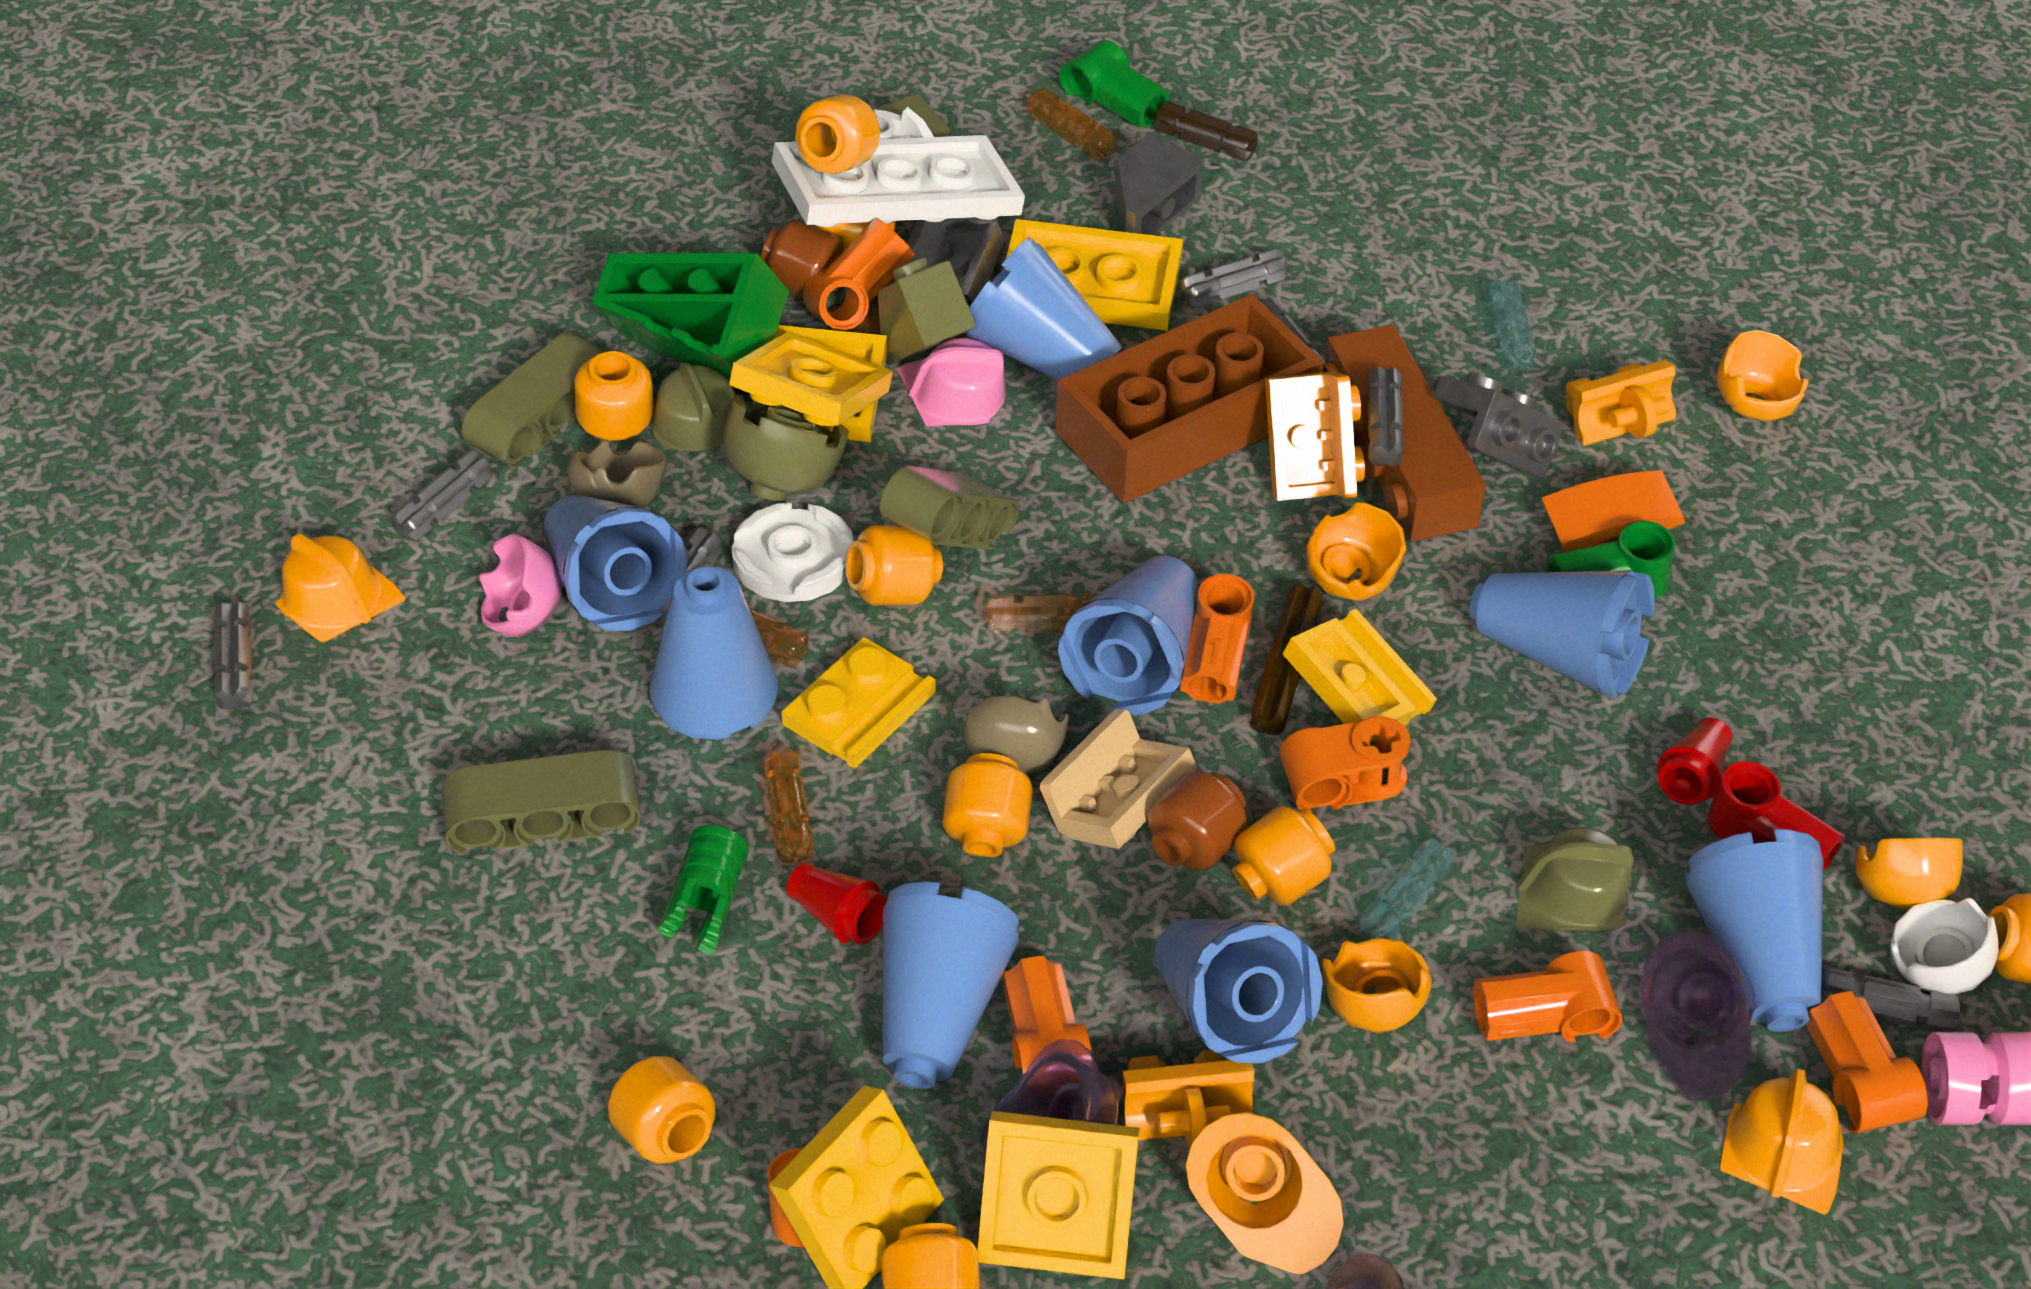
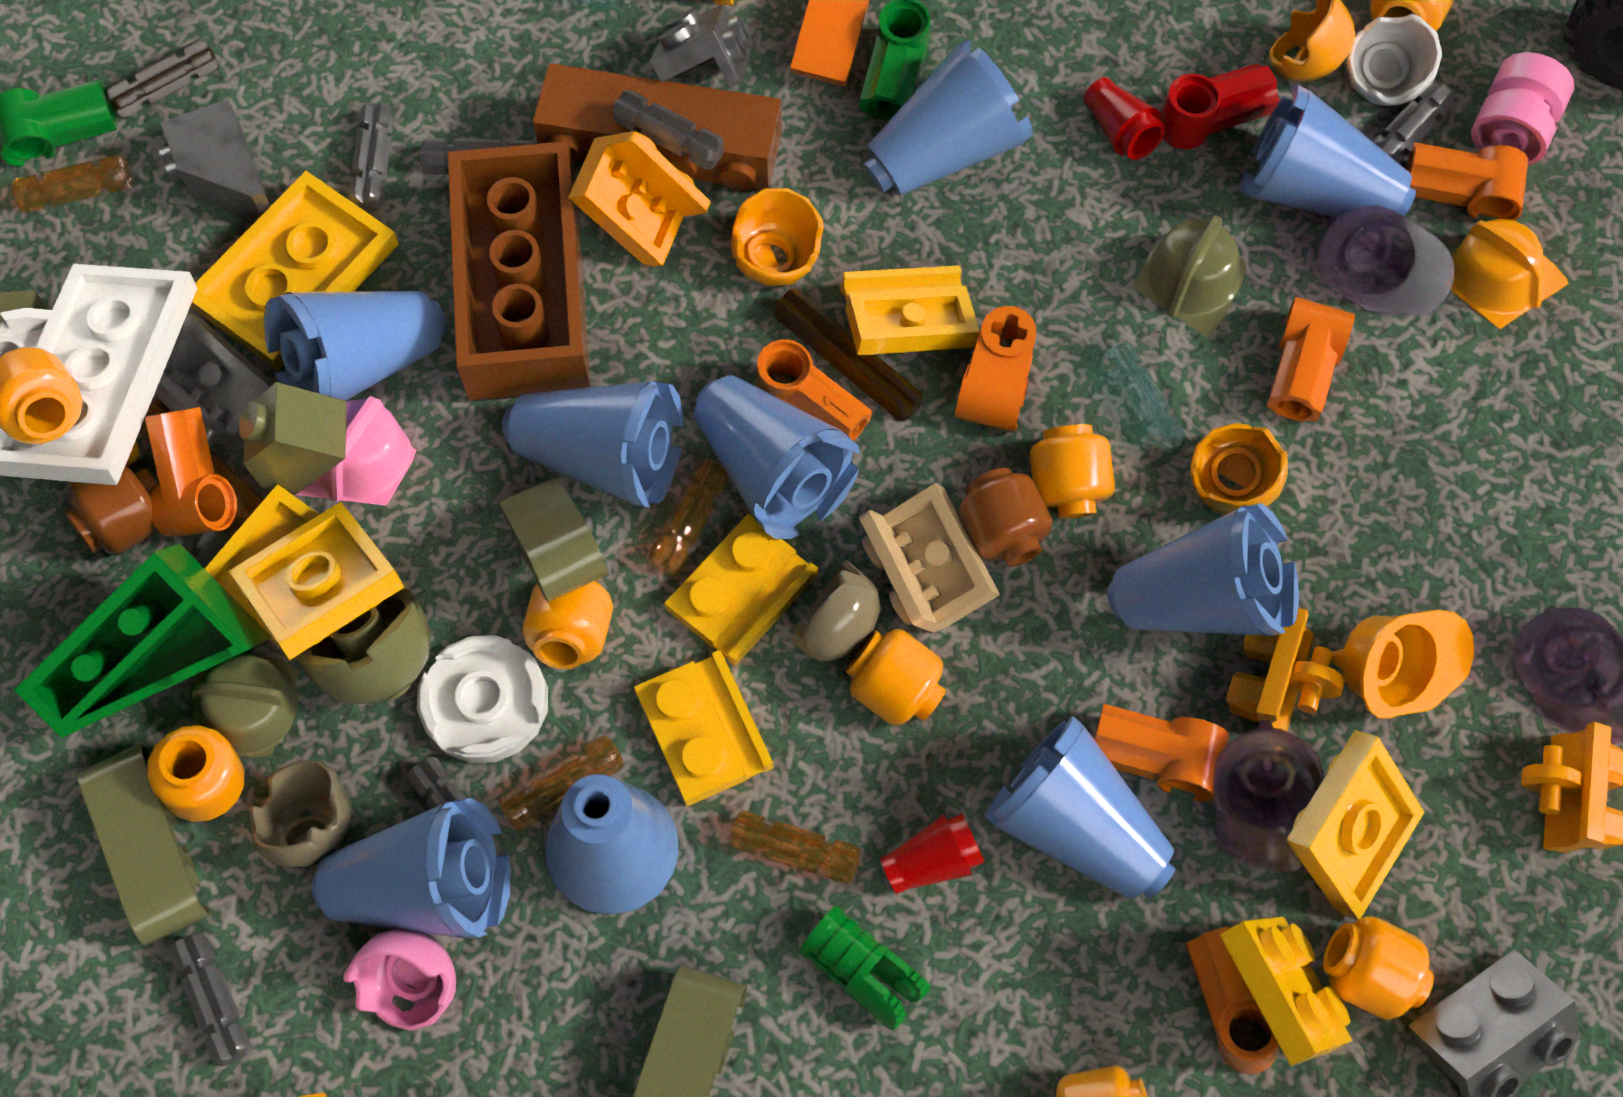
camera: 60 degrees left, 20 degrees up
none -> medium blue cone [502,381,684,507]
none -> yellow plate [664,513,818,666]

